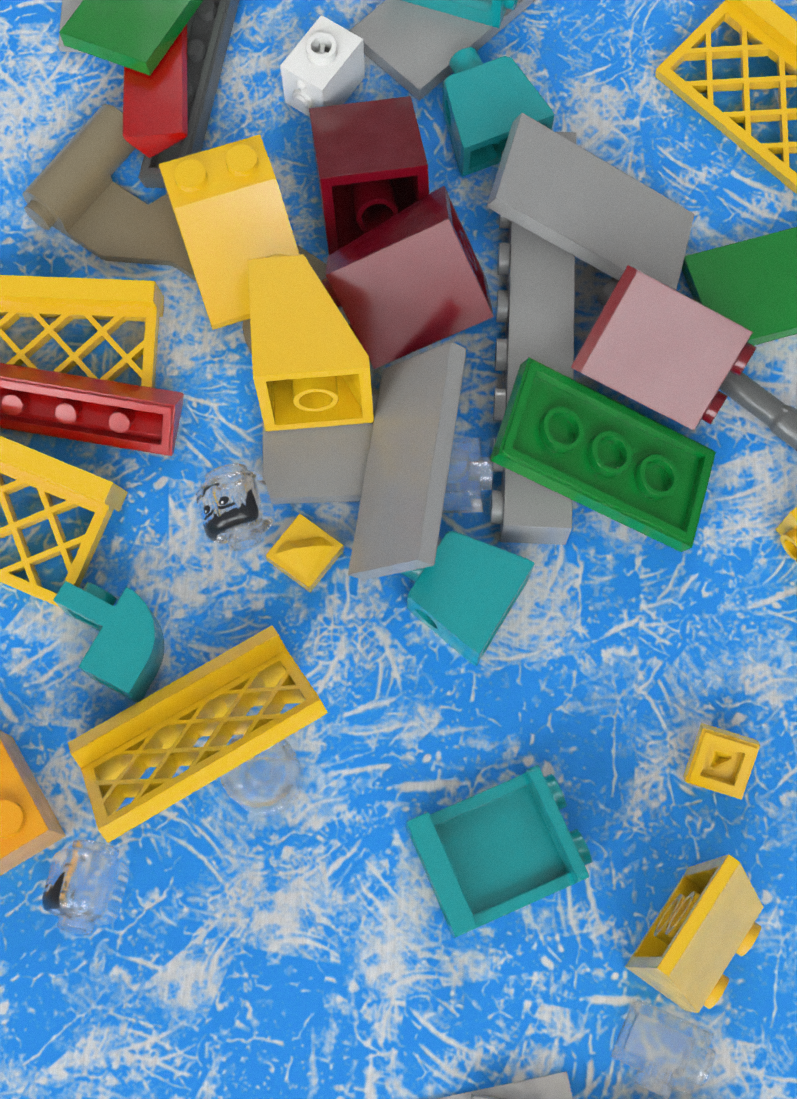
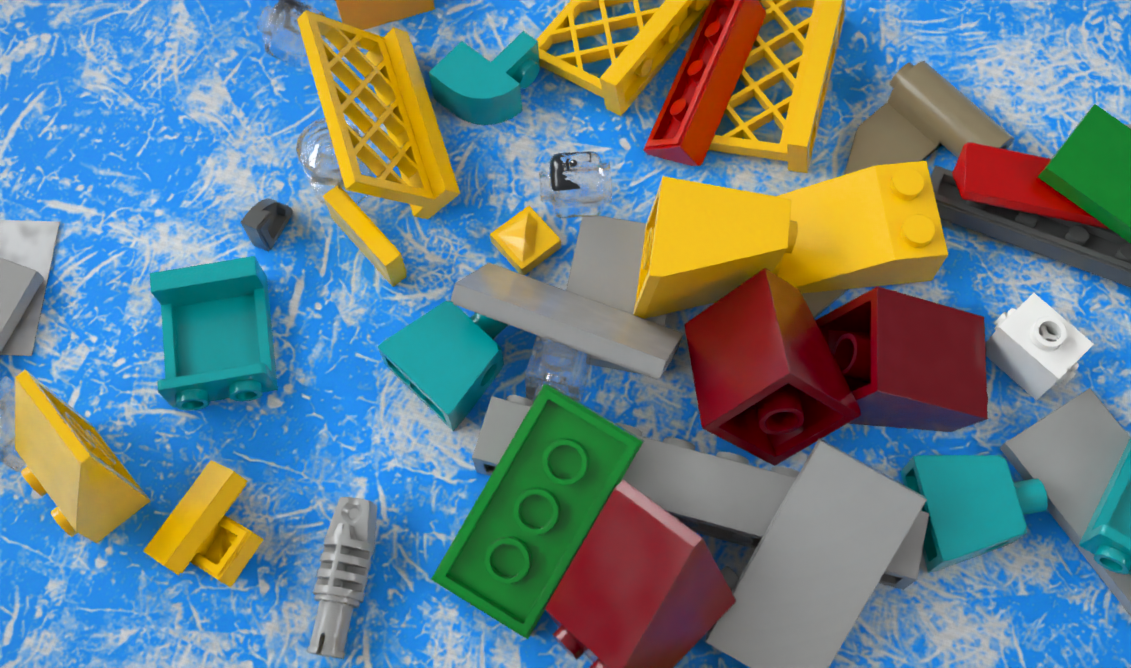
camera: 105 degrees right, 5 degrees down
none -> yellow tile [143,460,248,575]
none -> dark grey tile [240,199,293,252]
none -> light grey hinge [307,497,377,659]
none -> yellow tile [323,186,407,287]

